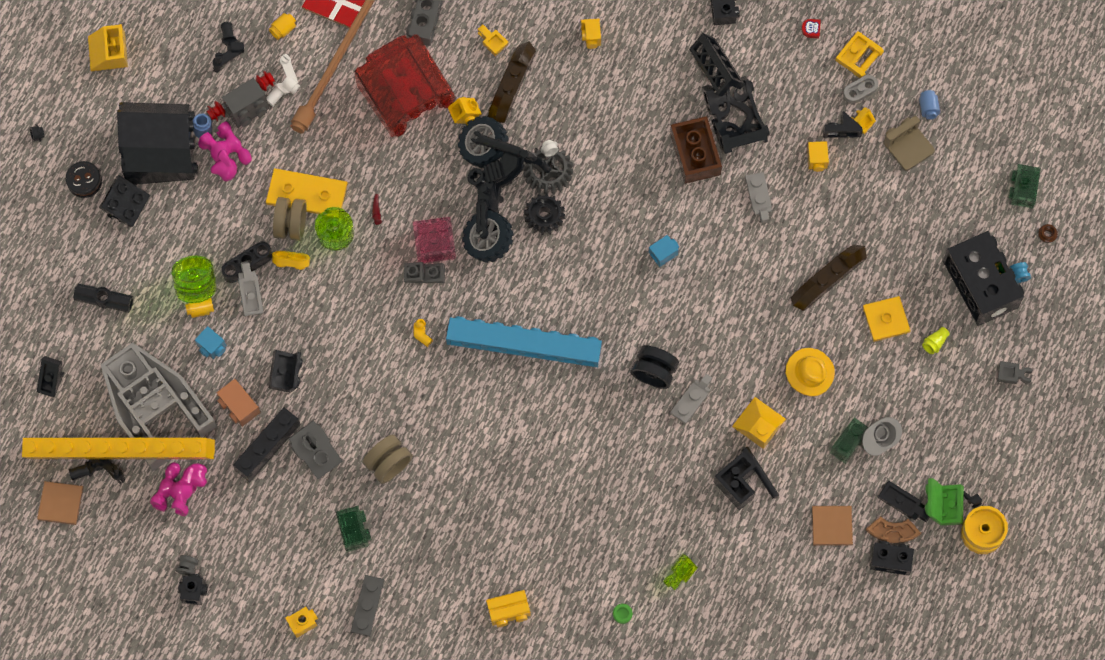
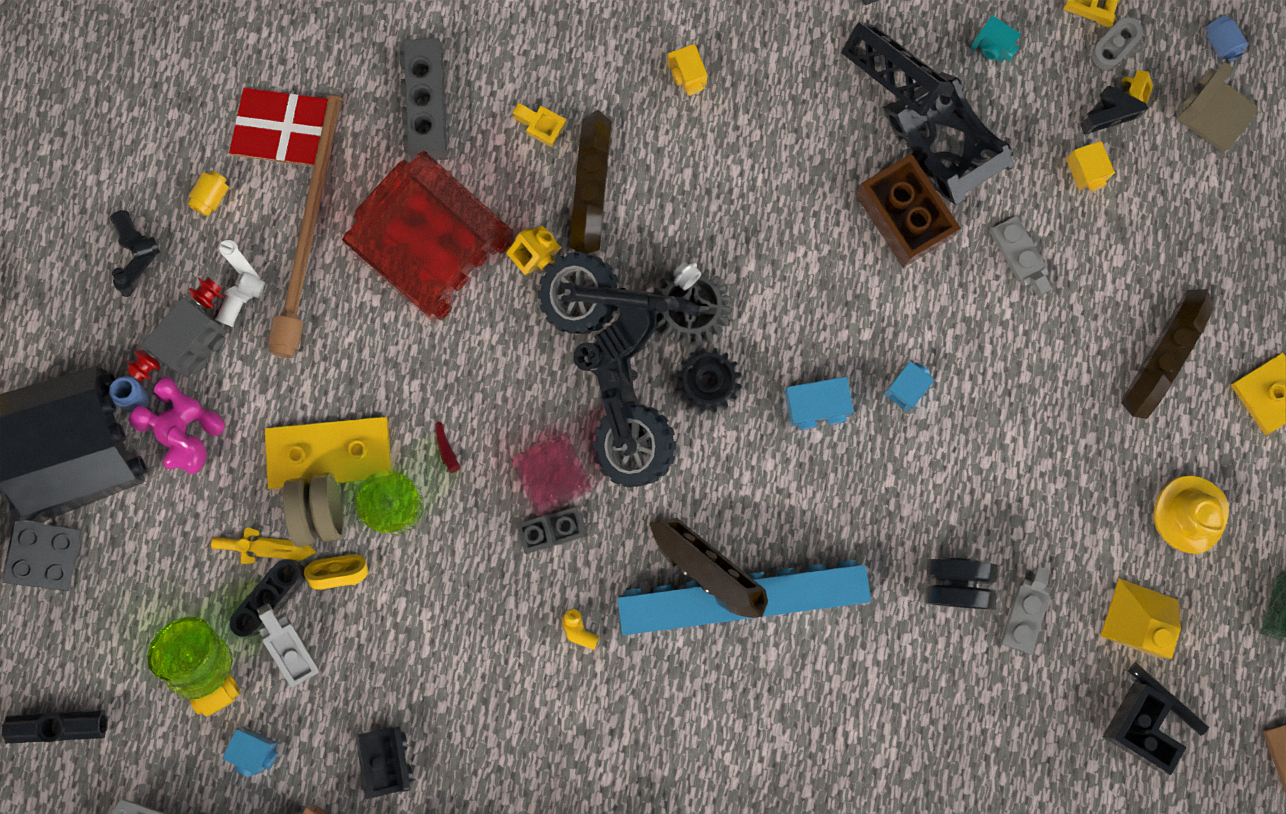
camera: 20 degrees left, 10 degrees up
none -> yellow sword [211,527,317,564]
none -> dark brown brick [650,518,768,618]
none -> dark azure brick [784,377,854,430]
none -> teal brick [970,15,1021,63]

